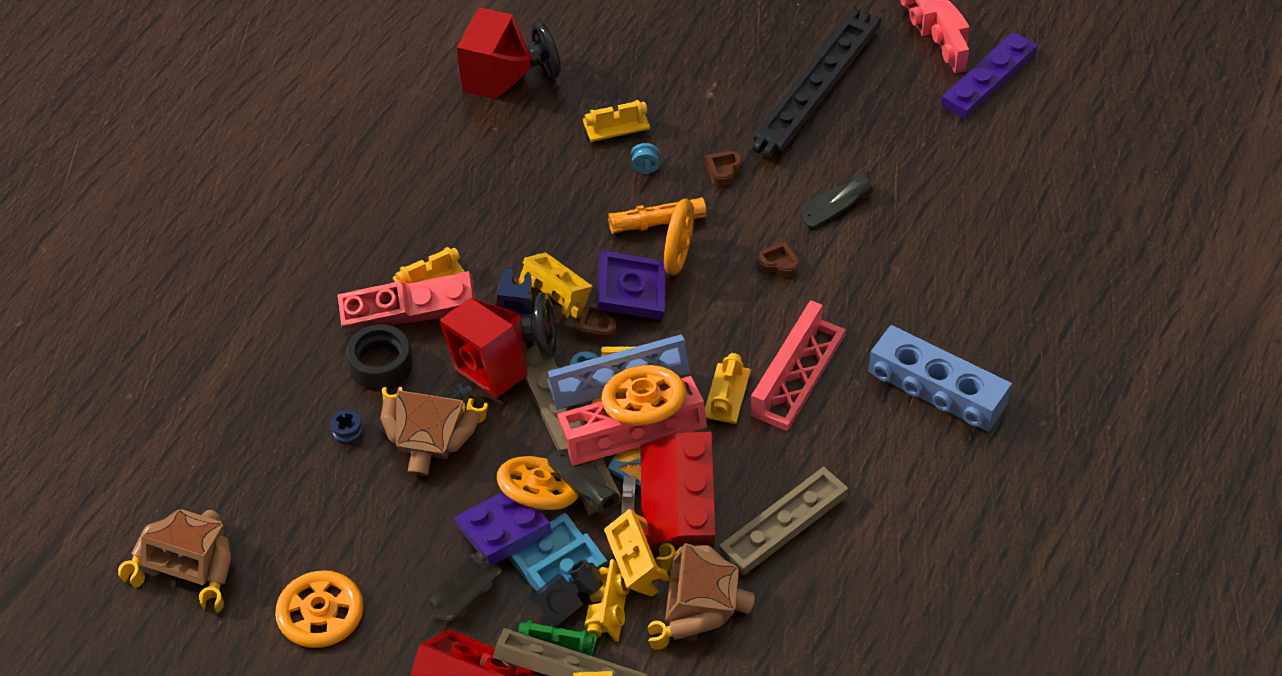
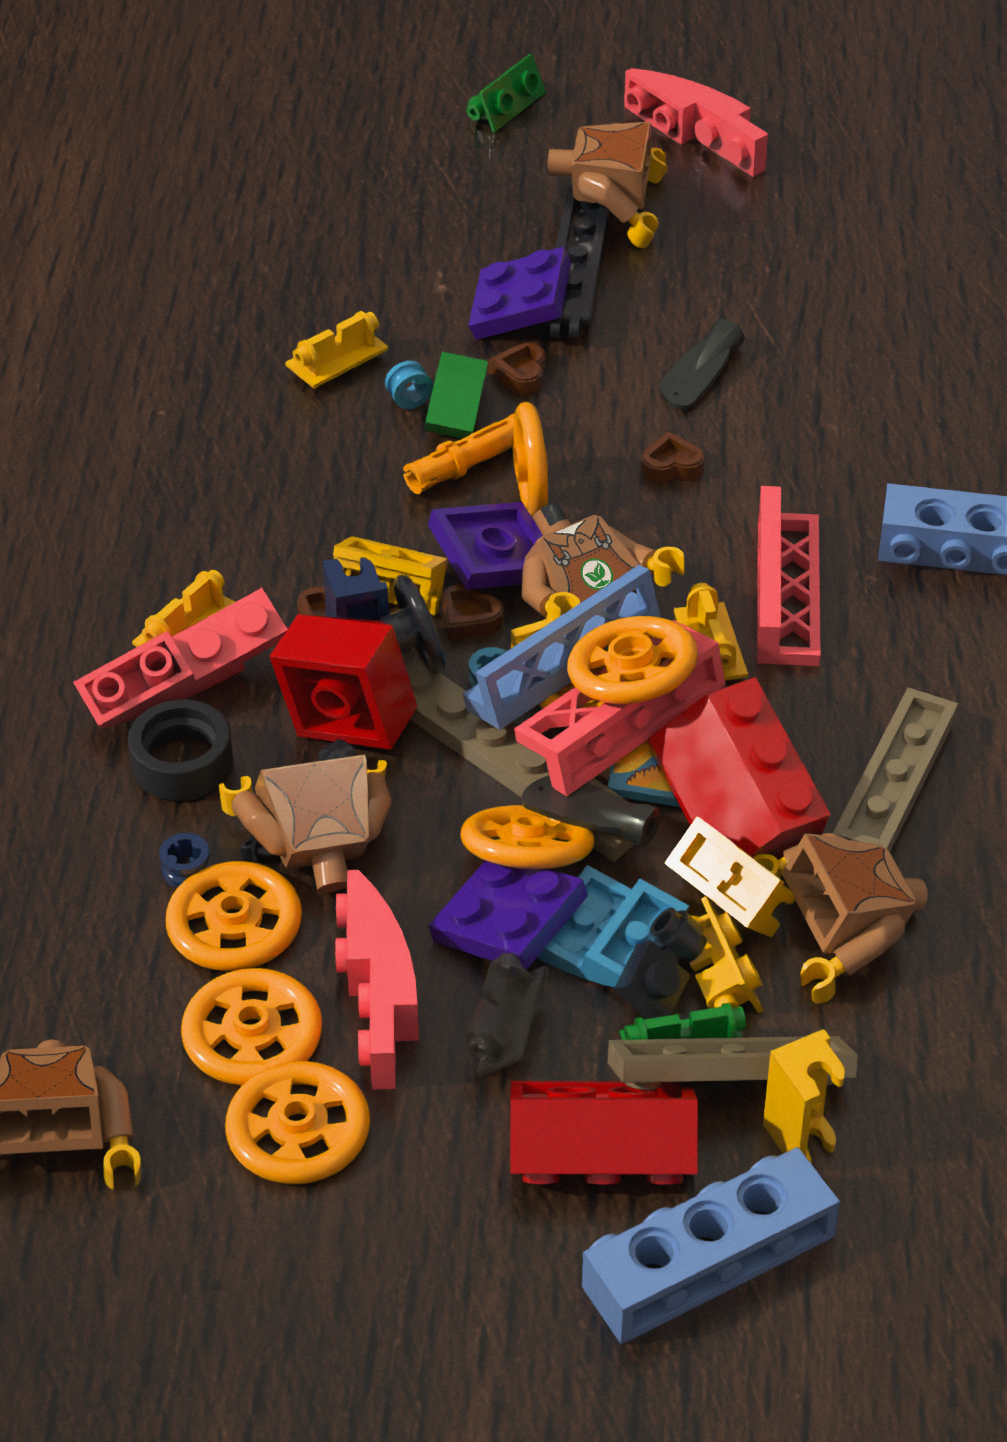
camera: 25 degrees left, 5 degrees down
red piece [457,7,561,99] -> none
light grey piece [621,476,636,515] -> none
dark purple plate [941,32,1038,119] -> none
none -> light orange plate [165,861,302,971]
none -> light orange plate [181,968,322,1086]
none -> coral slope [336,870,419,1090]
none -> green slope [424,352,488,439]
none -> dark purple plate [468,247,571,340]
none -> torso [522,502,685,625]
none -> medium nougat torso [548,122,667,248]

